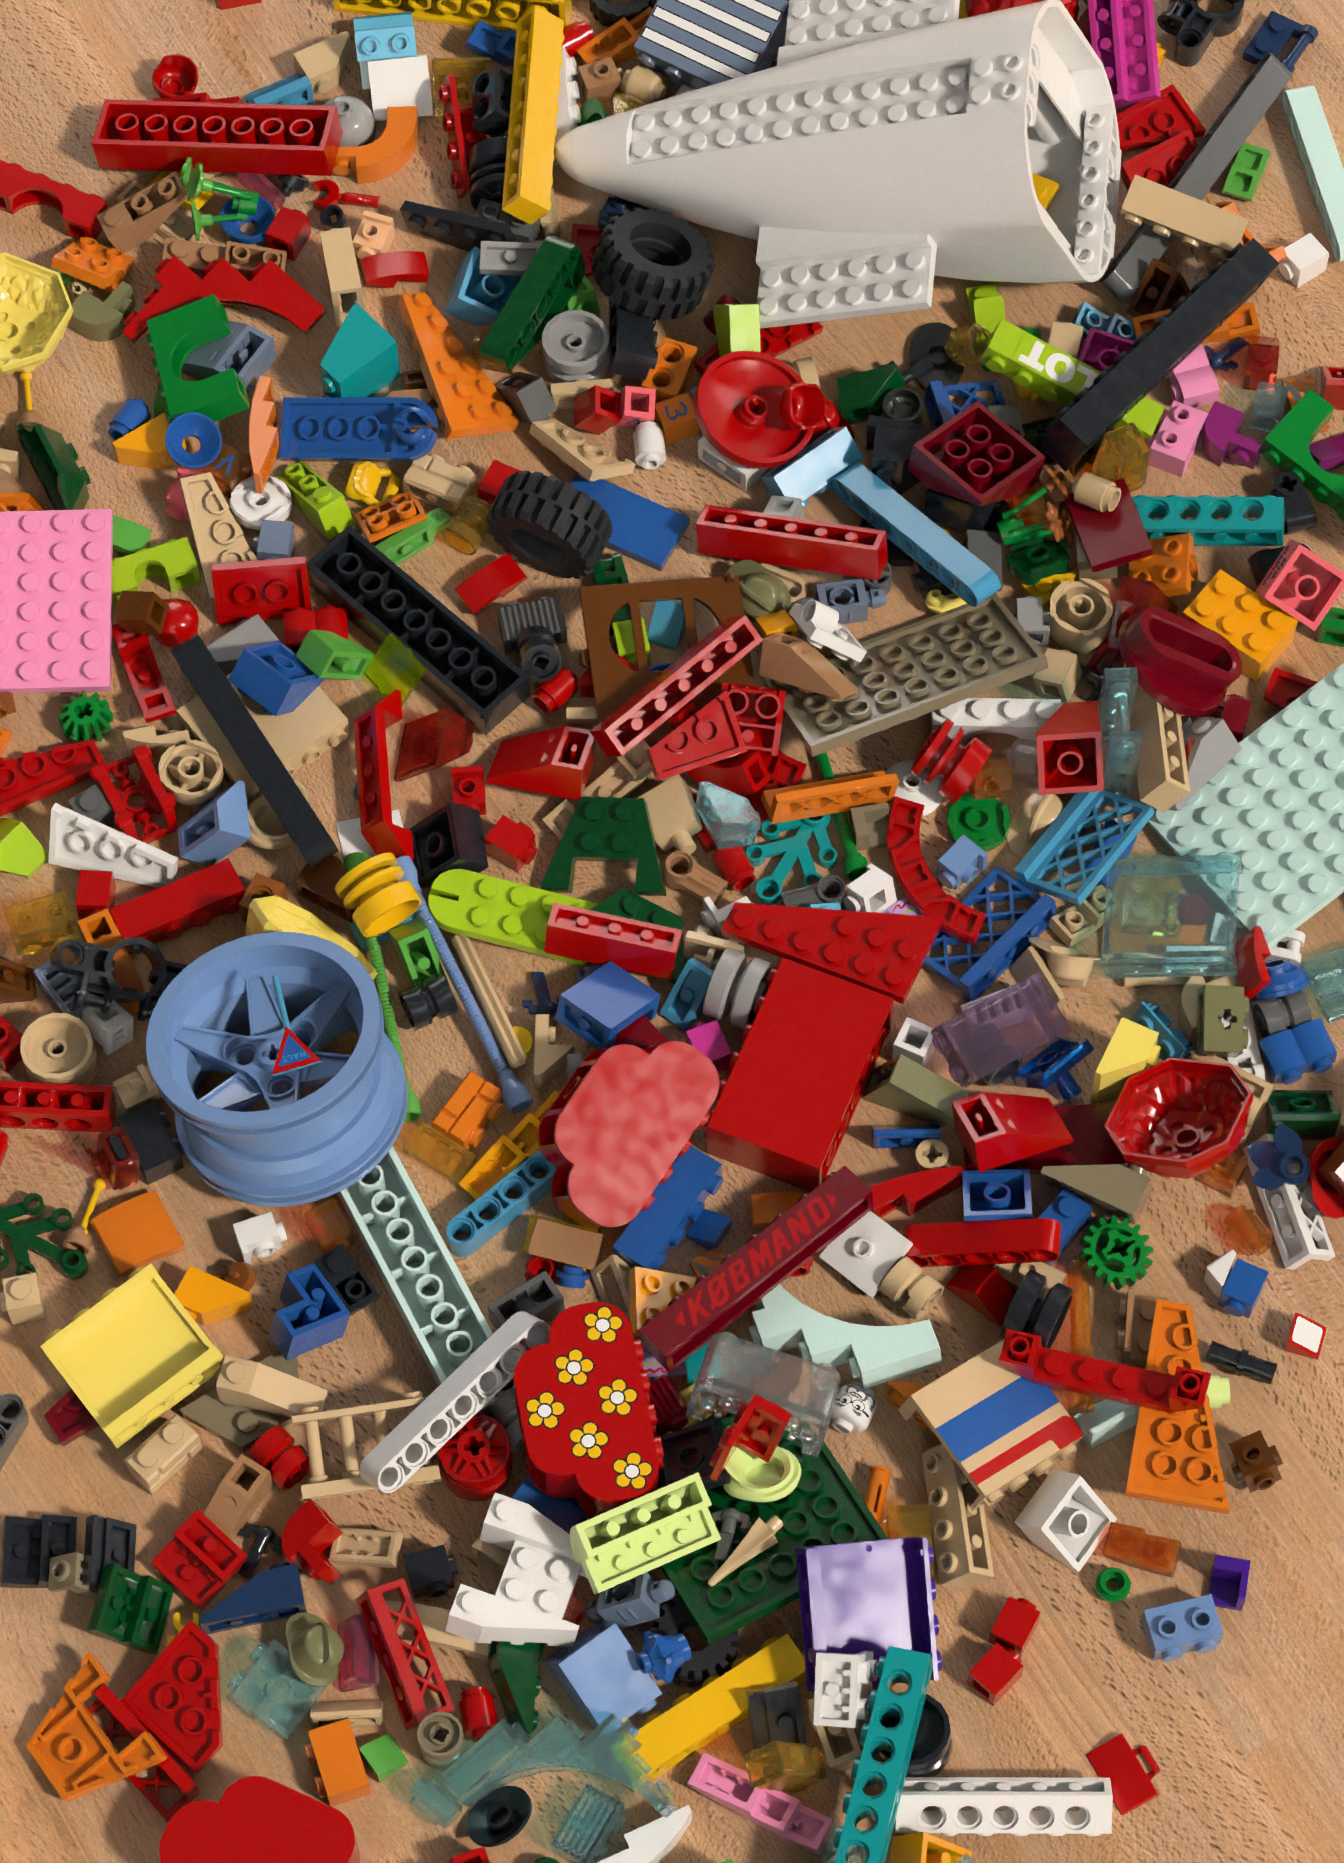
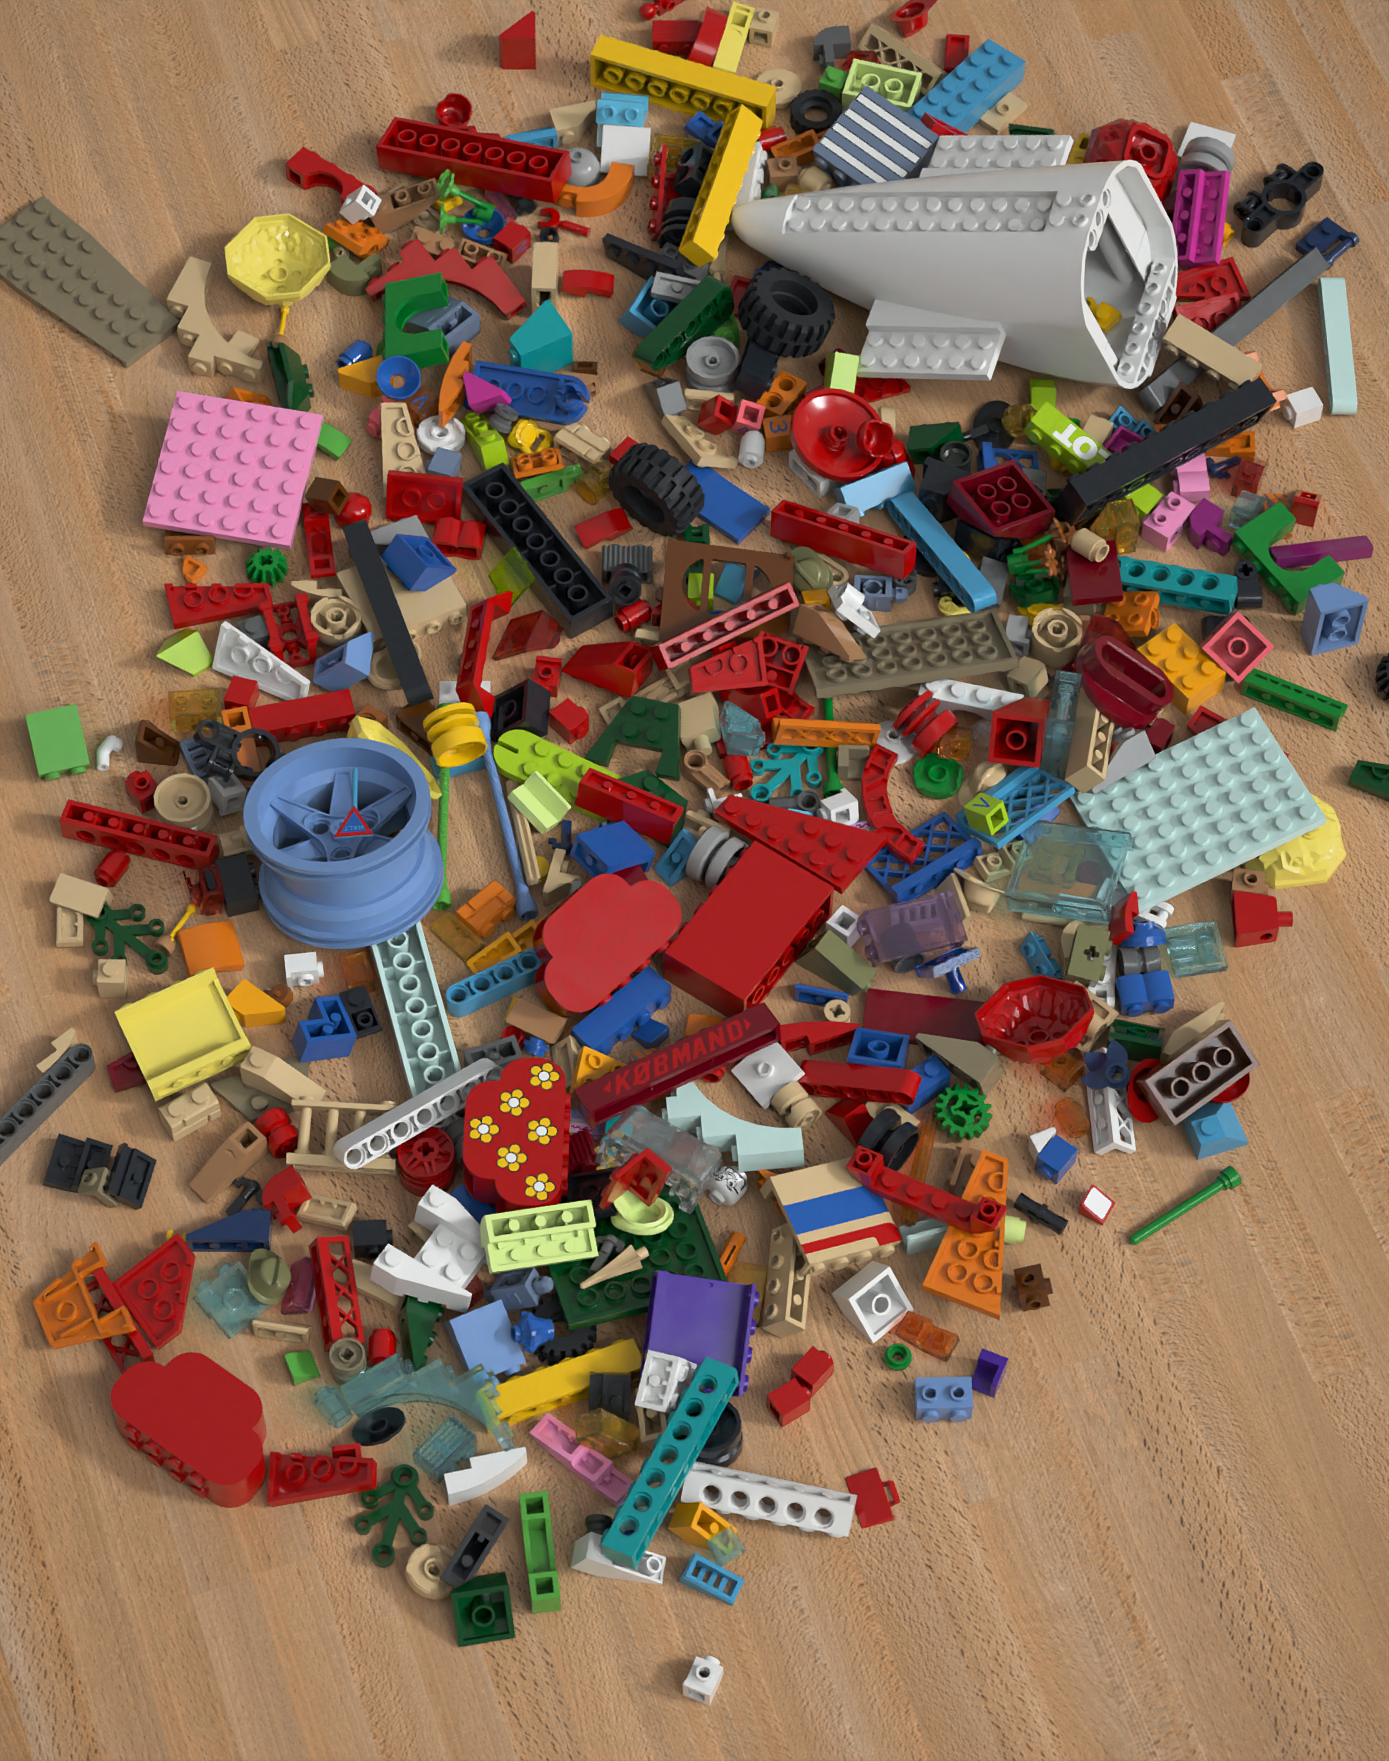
camera: 10 degrees right, 5 degrees down
dark green slope [88,1563,175,1654] -> none
lime arch [112,537,201,611] -> none
red slope [150,1509,248,1611] -> none
bright green slope [296,630,374,681] -> none
orange brick [304,1718,371,1807] -> none
light nougat brick [353,210,395,260] -> none
bright green slope [388,918,450,988] -> none
orange wing [397,292,521,440] -> none
black wheel [398,973,458,1031] -> none
dark pink brick [686,1020,732,1072] -> none
medium blue brick [937,835,988,890] -> none
red slope [951,1092,1073,1173] -> none
light yellow slope [1091,1017,1161,1102] -> none
bright green slope [1222,143,1271,202] -> none
none -> white brick [339,185,381,224]
none -> dark pink slope [463,371,512,414]
none -> dark grey wheel [488,403,519,433]
none -> yellowish green panel [507,771,571,835]
none -> lime brick [963,792,1009,836]

